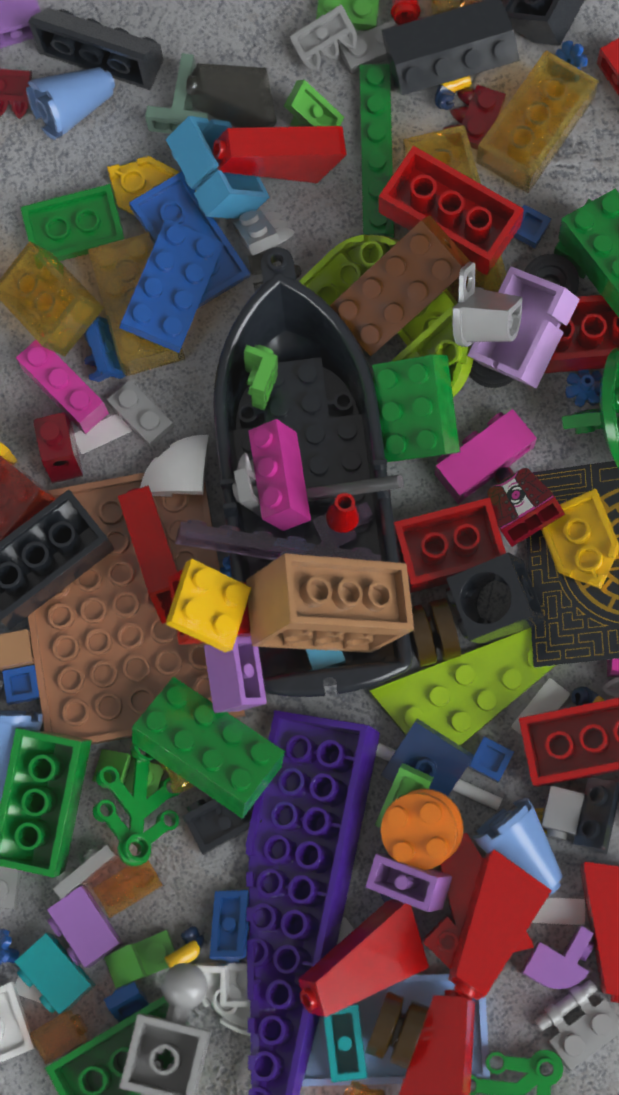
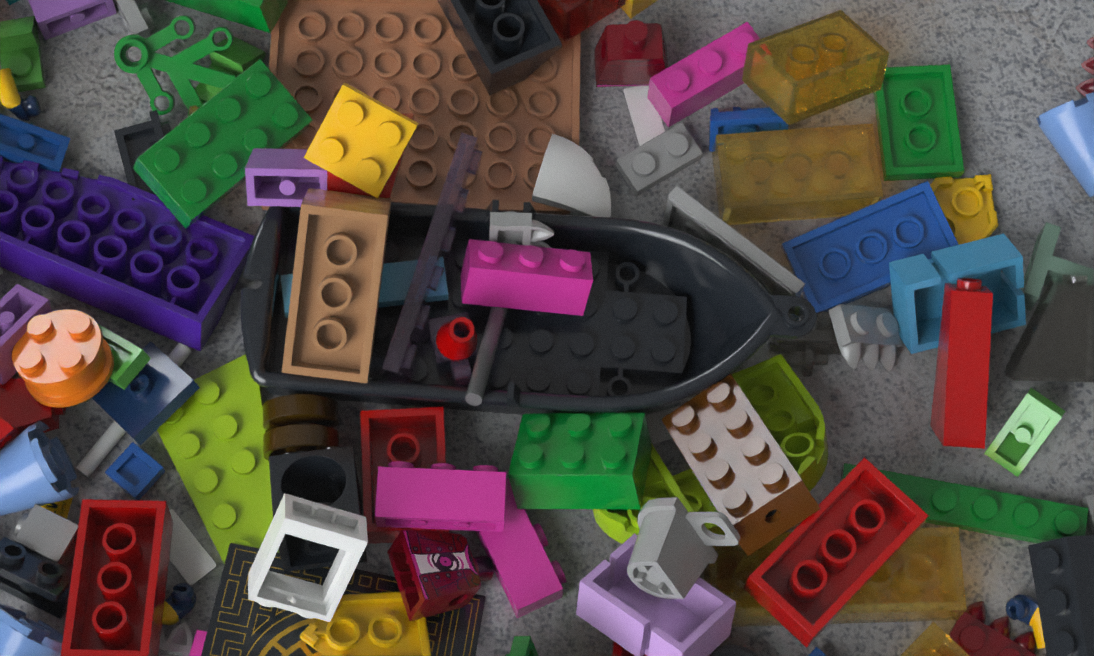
camera: 90 degrees right, 5 degrees down
clear orange hips [92,859,164,918] -> none
red slope [118,485,179,624] -> none
blue plate [119,218,224,353] -> none
bright green bracket [244,345,278,410] -> none
none -> white window [248,493,368,622]
none -> dark pink brick [375,461,506,532]
none -> light grey tile [662,186,805,317]

